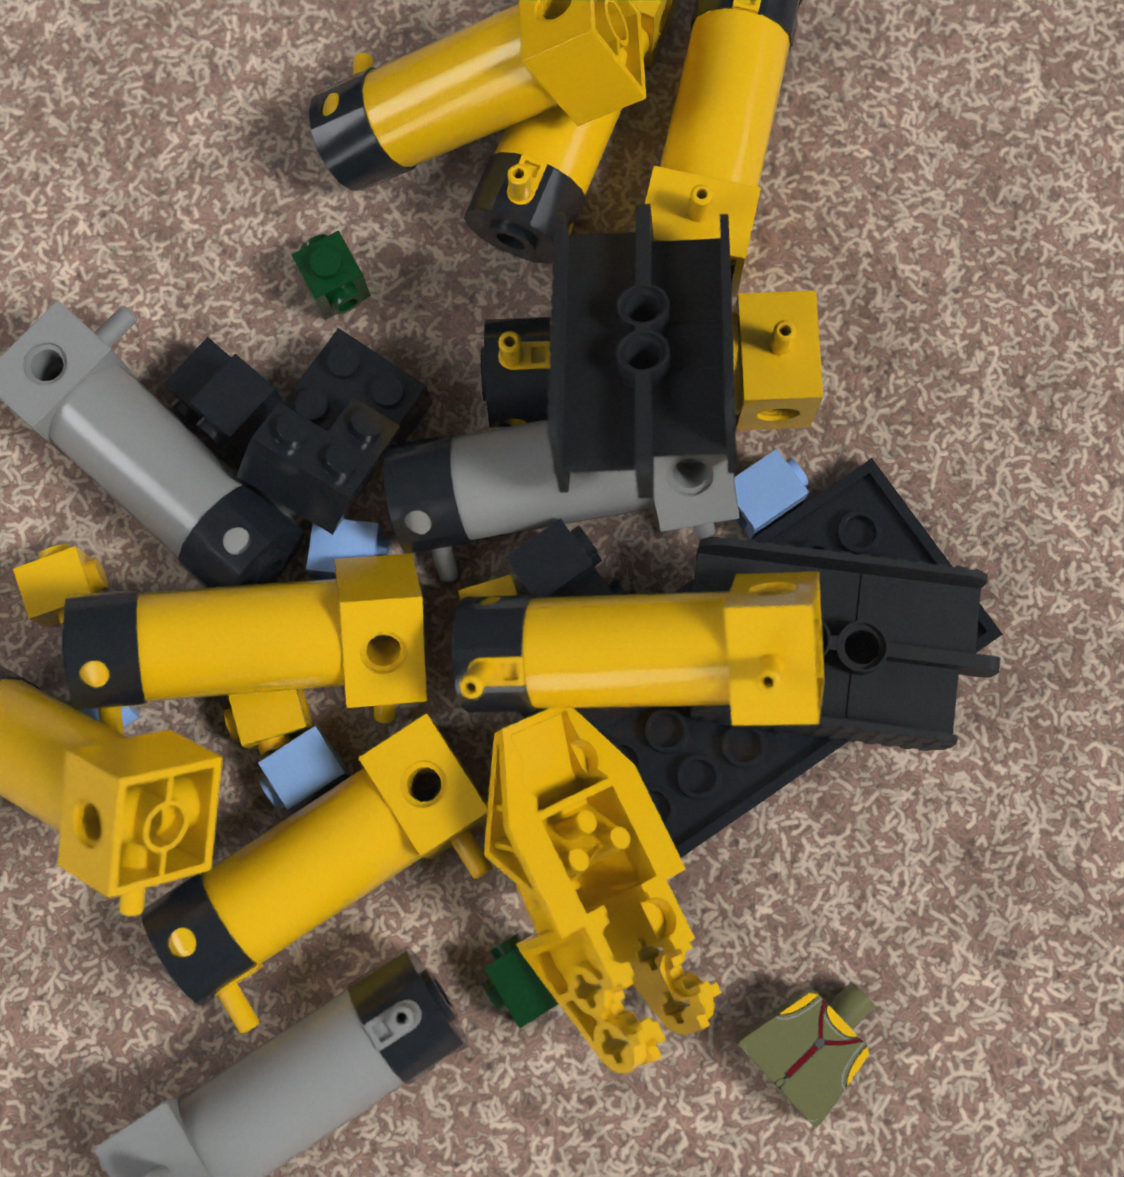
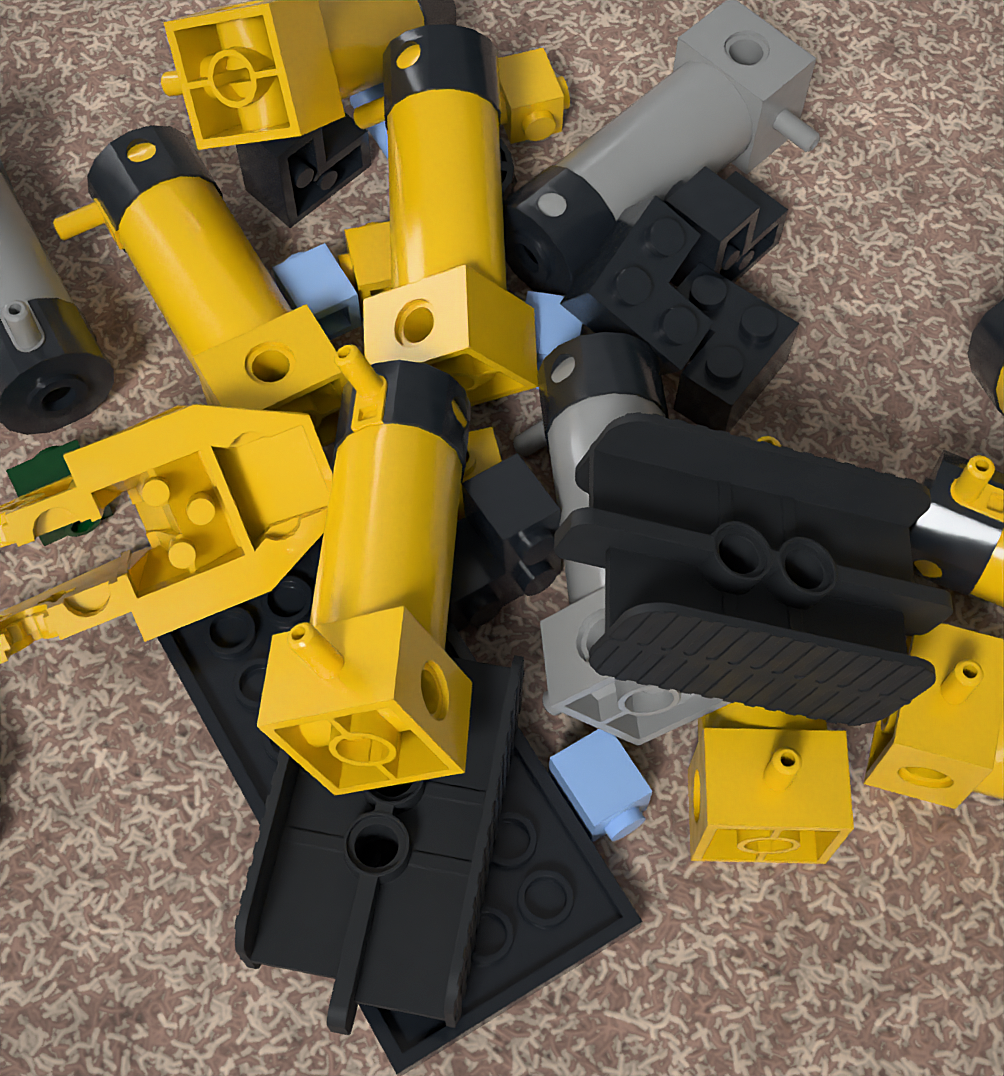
camera: 85 degrees right, 15 degrees down
dark green brick [291,230,371,320] -> none

